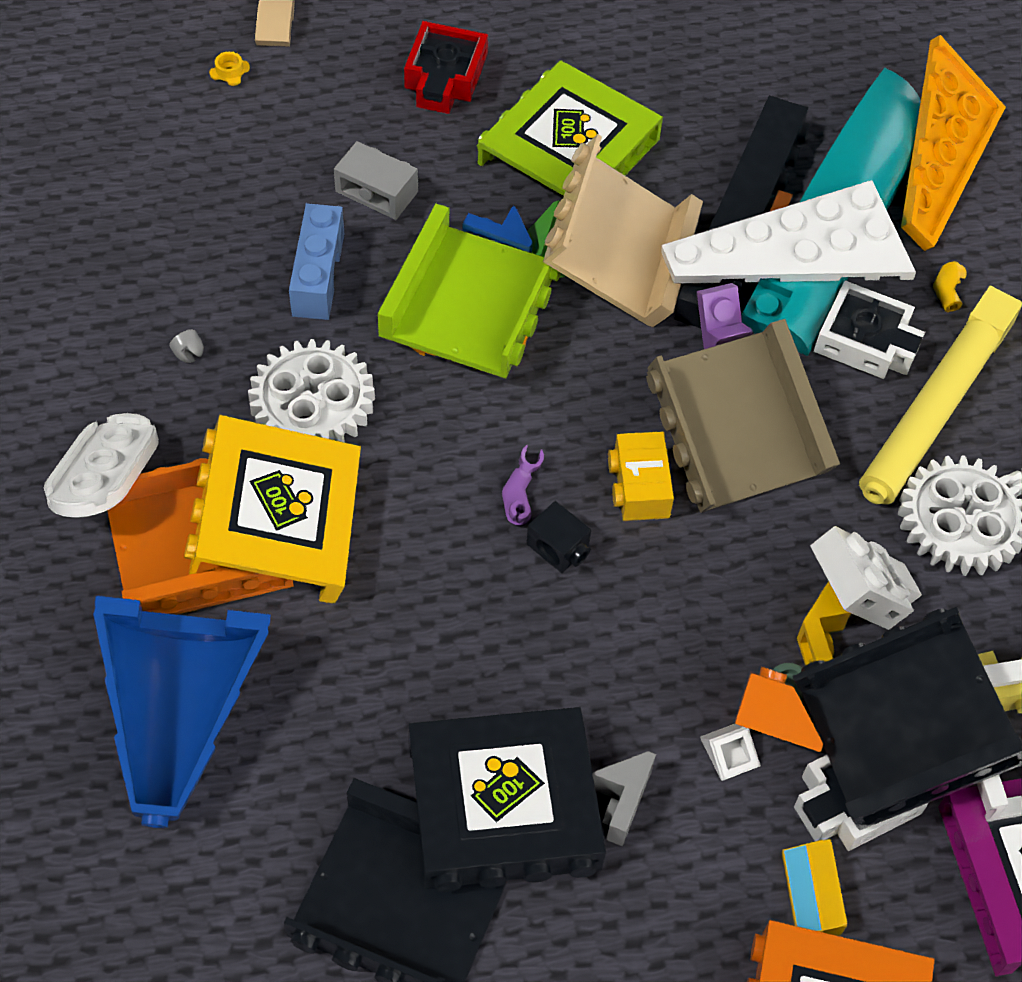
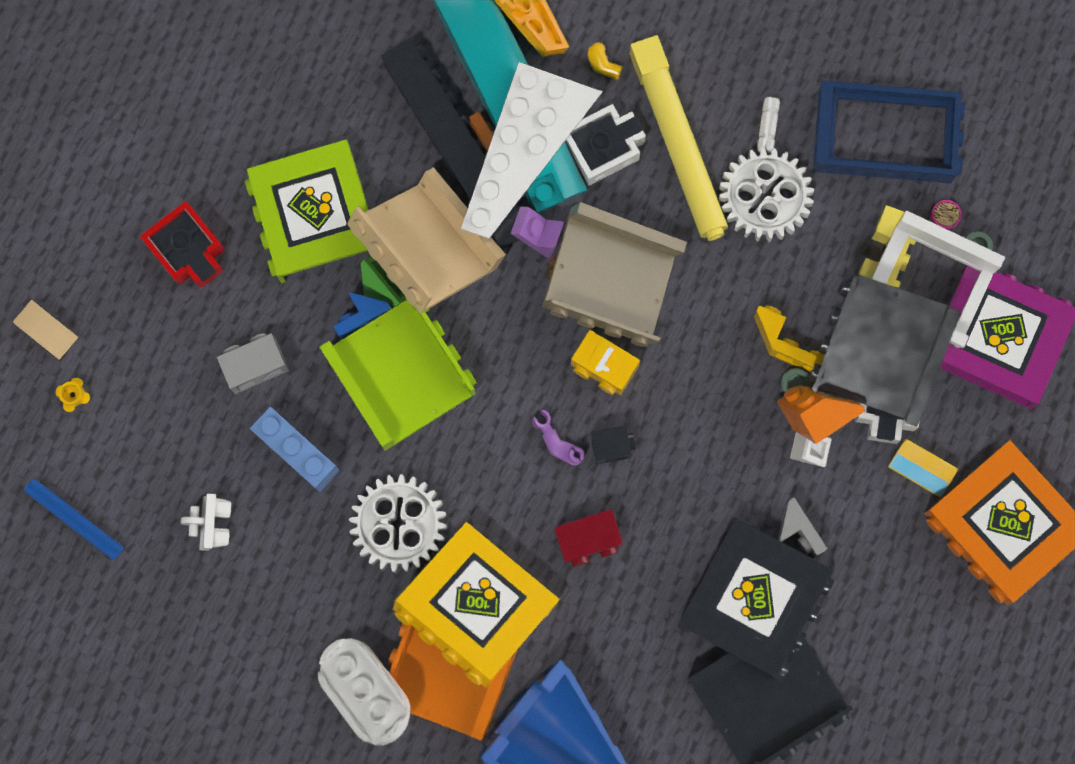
camera: 45 degrees left, 20 degrees up
light grey hinge [169,330,204,363] -> none
white piece [810,526,922,630] -> none
none -> blue axle [24,479,124,560]
none -> white hips [181,494,231,551]
none -> dark red brick [554,509,623,568]

